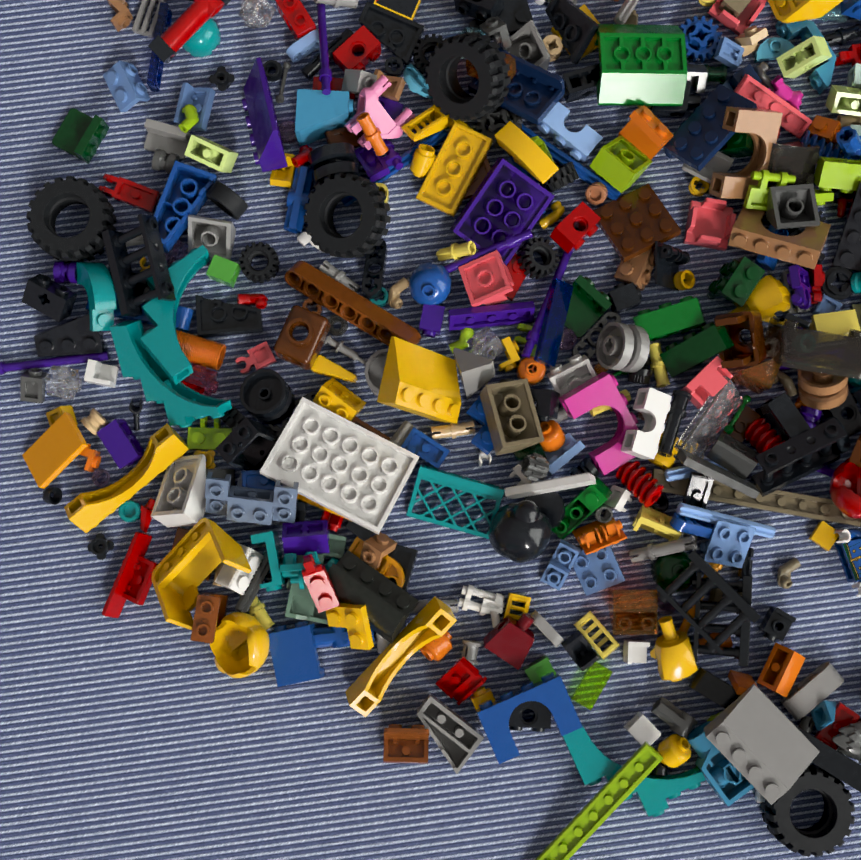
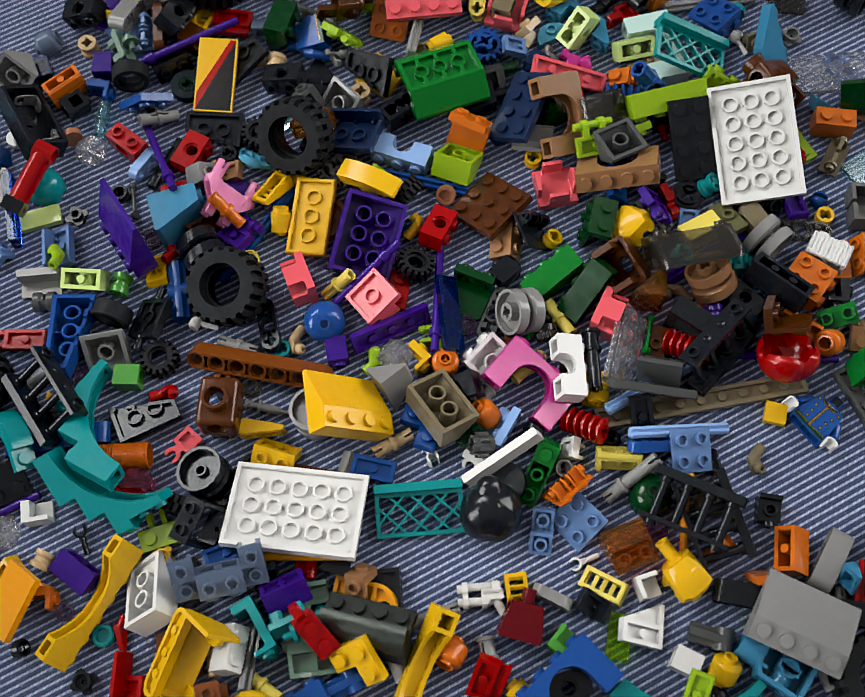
camera: 10 degrees left, 15 degrees down
none -> yellowish green tile [19,203,63,234]
none -> bright green wheel [107,271,134,299]
none -> black plate [127,286,174,352]
none -> coral panel [279,251,319,307]
none -> yellow brick [425,32,454,50]
none -> white hand [569,553,599,572]
none -> white wing [617,605,665,651]

